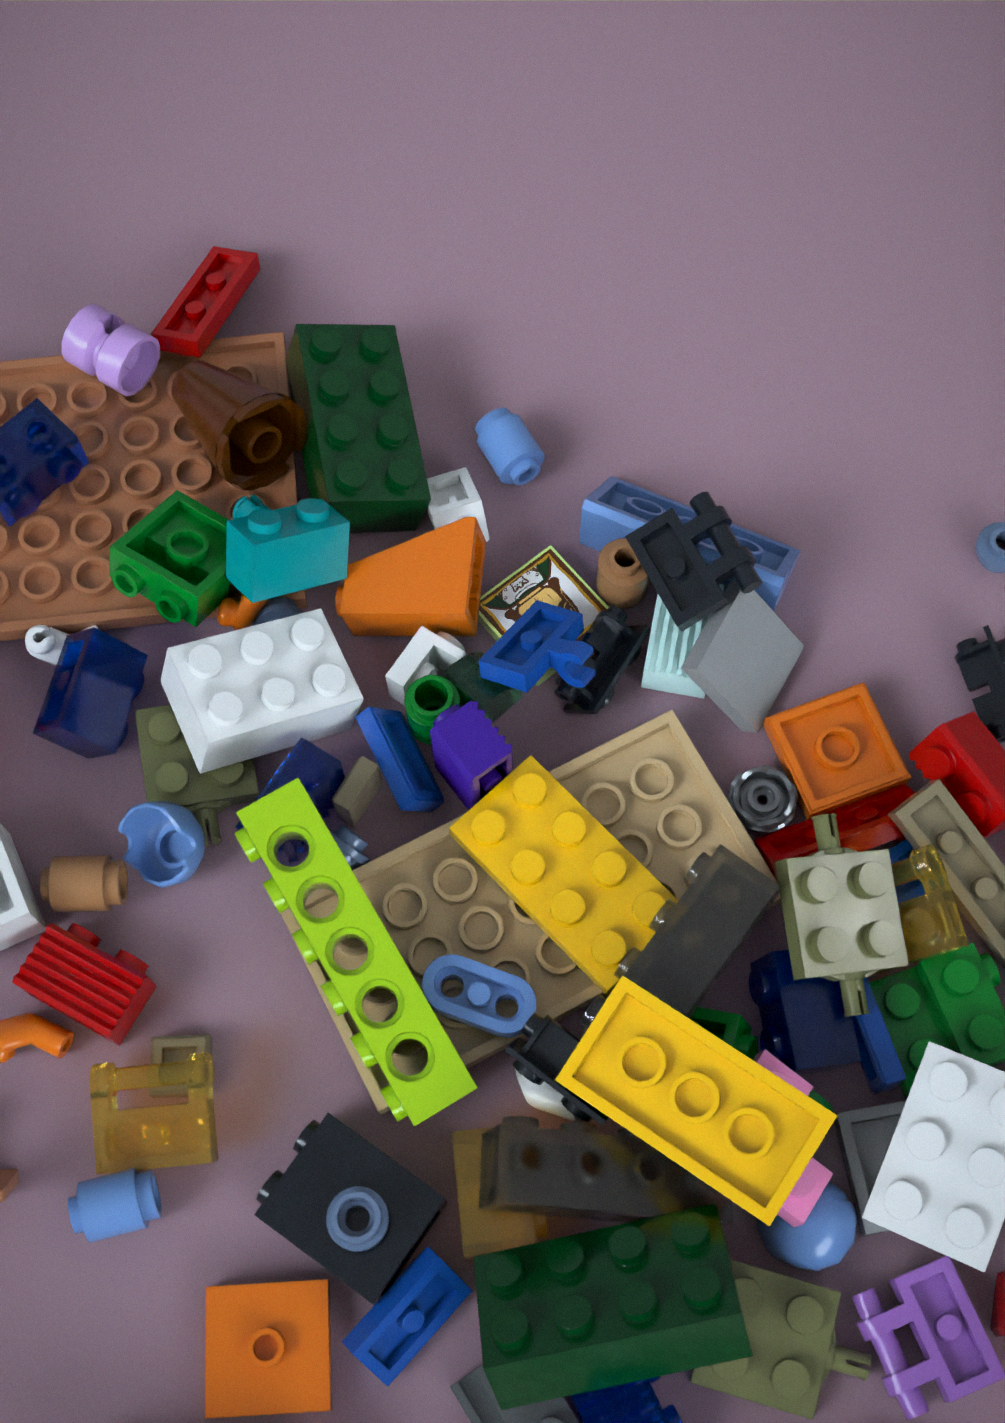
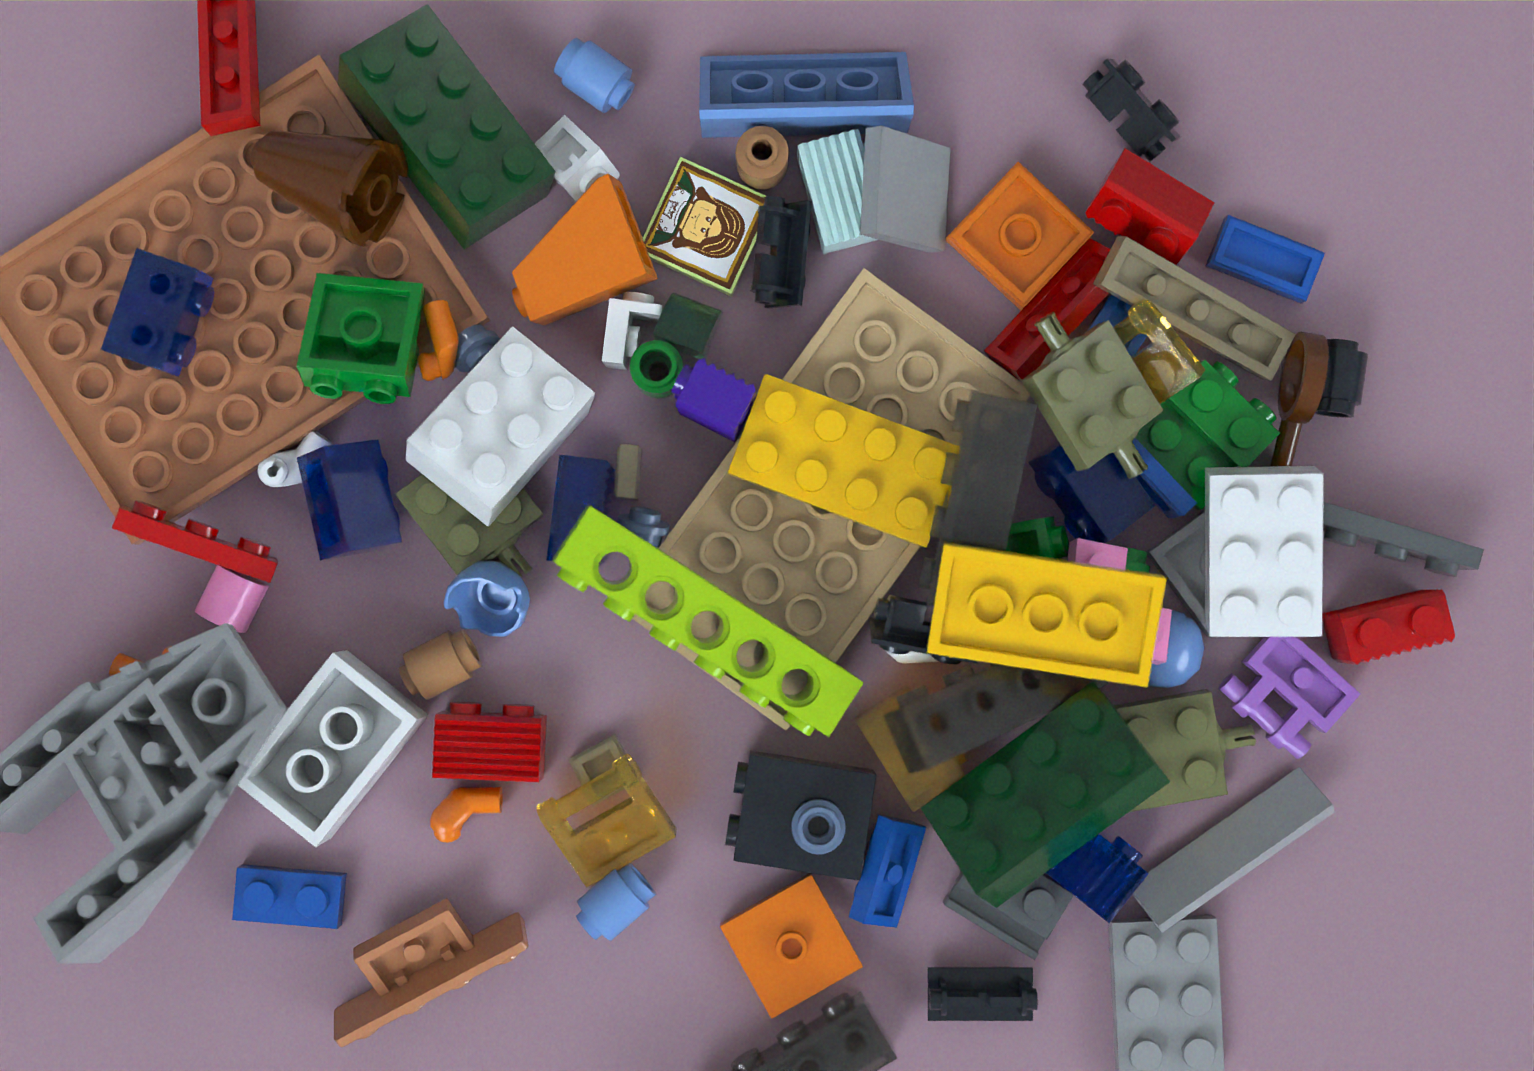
camera: 35 degrees left, 20 degrees up
lavender wheel [62,304,160,396] -> none
teal brick [226,495,350,603] -> none
blue tile [355,706,445,812] -> none
medium blue plate [422,954,536,1038] -> none
blue plate [478,600,596,693] -> none
black plate [625,491,762,632] -> none
flat silver plate [728,766,798,833] -> none

